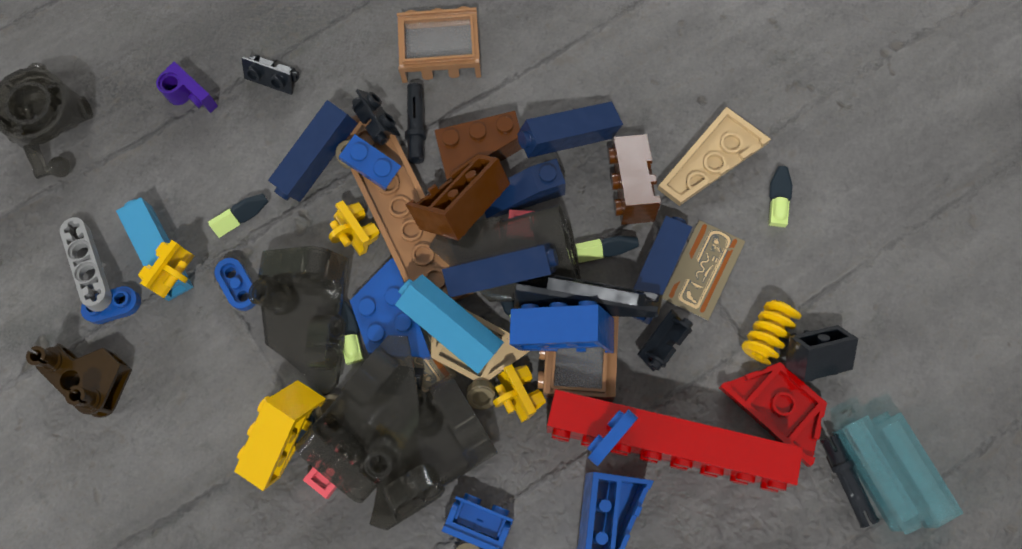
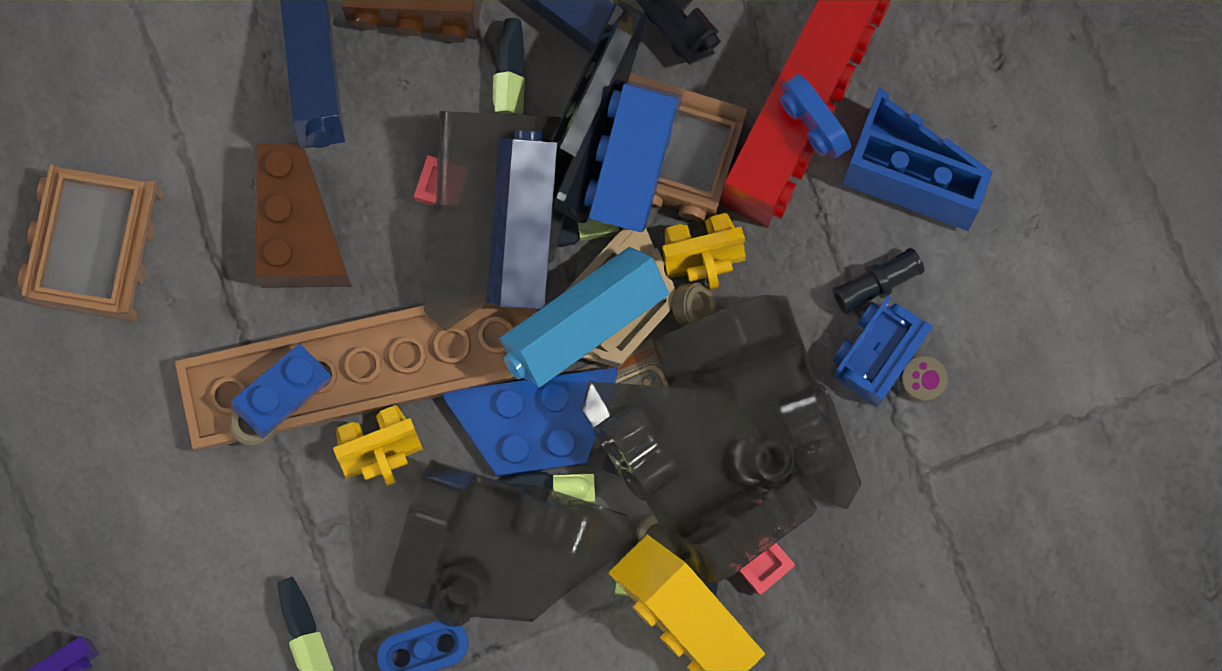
camera: 85 degrees left, 5 degrees up
black hinge [241,55,300,95] -> none
dark blue brick [268,100,358,202] -> none
black hinge [352,89,401,145] -> none
black pin [405,83,426,164] -> none
reddish brown wedge [405,154,510,241] -> none
dark blue slope [485,158,566,220] -> none
none -> black pin [832,247,925,314]

